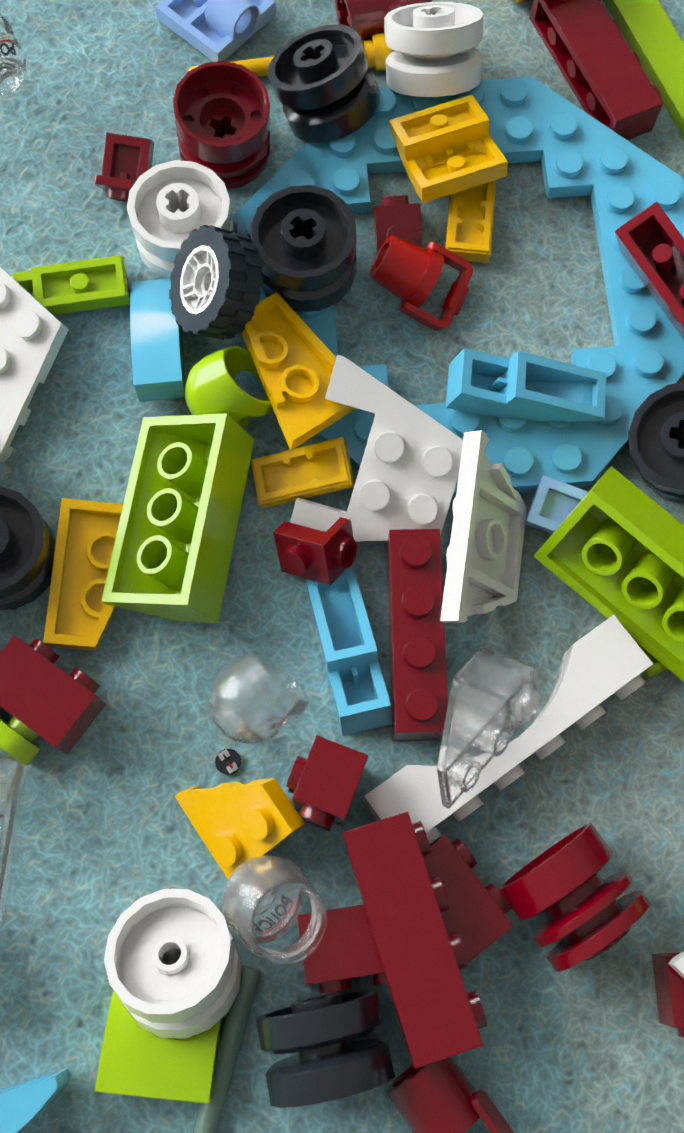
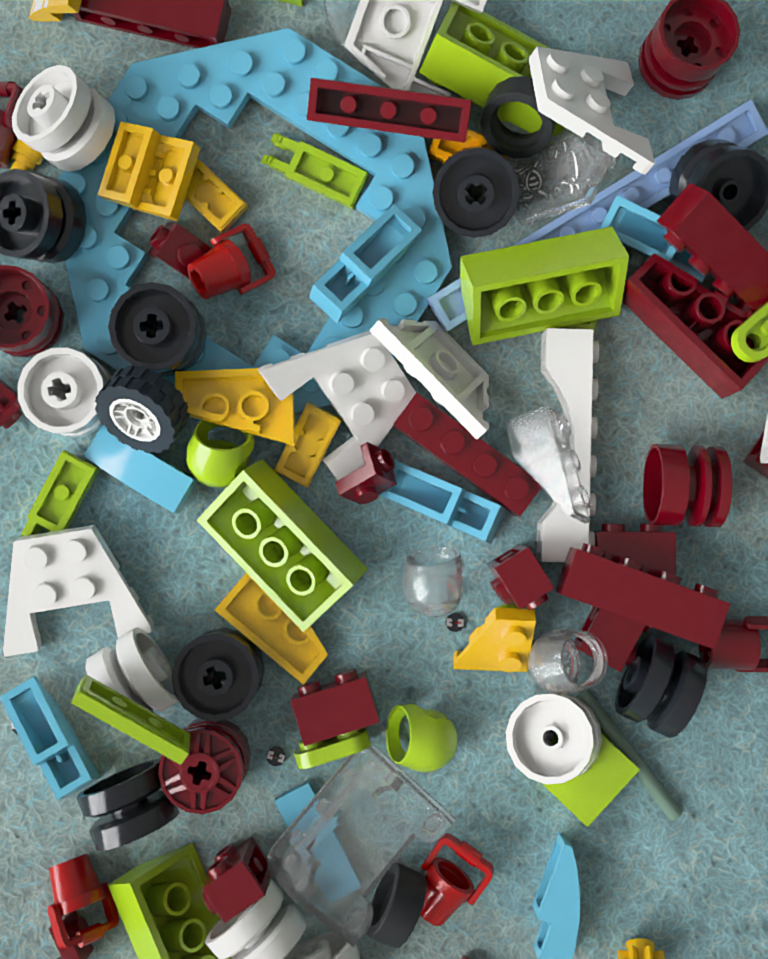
camera: 50 degrees left, 15 degrees up
none -> lime hinge [260,133,369,210]
none -> lime helmet [386,703,458,773]

